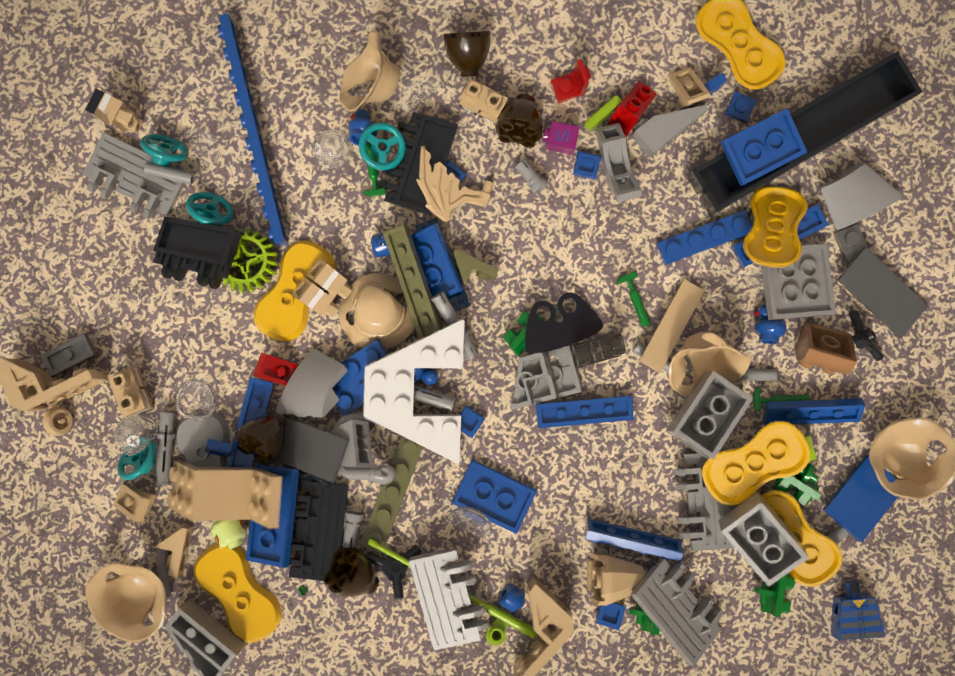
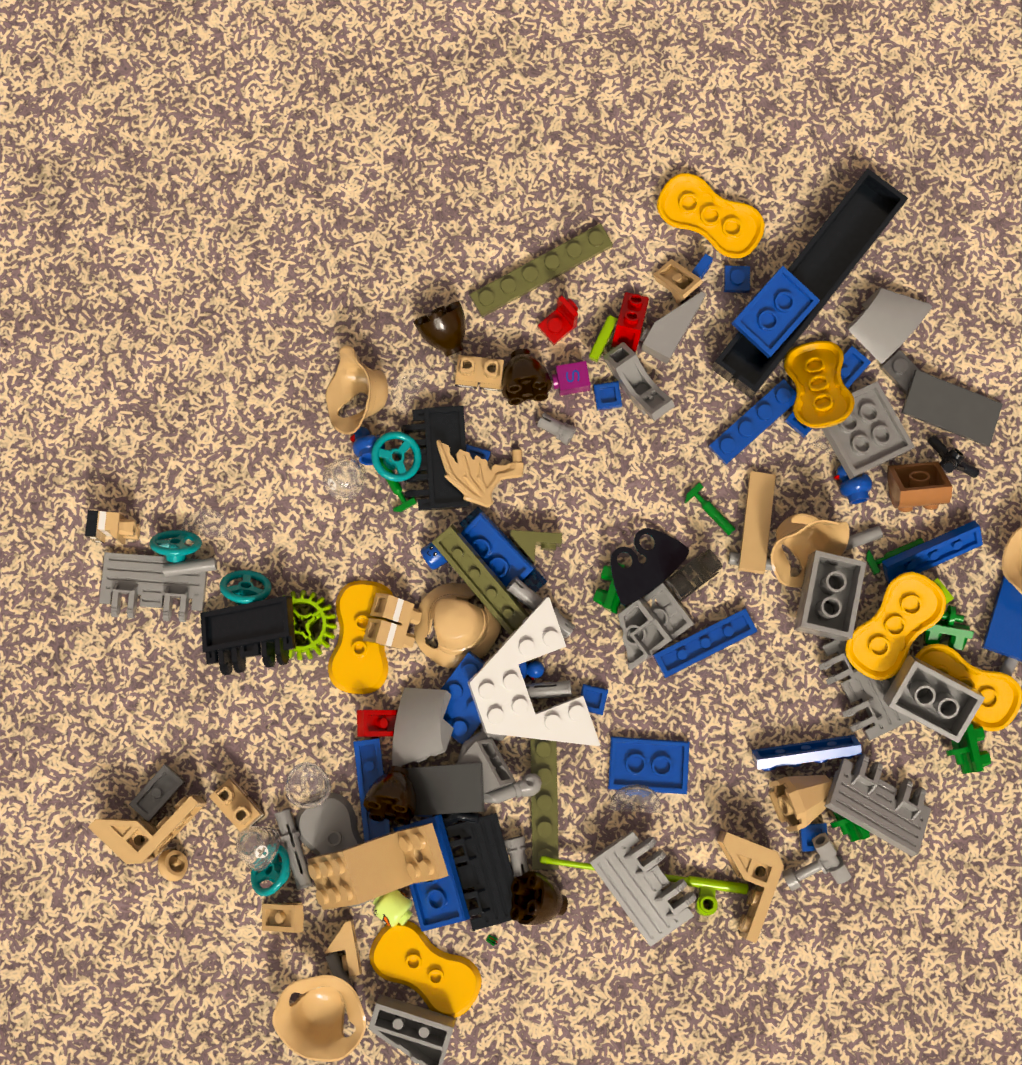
camera: 20 degrees left, 5 degrees down
blue tile [204,438,233,458] -> none
blue plate [217,13,288,247] -> none
black piece [367,545,422,599] -> none
blue piece [498,584,525,612] -> none
none -> olive plate [470,223,613,318]
none -> light grey bar [782,833,852,891]

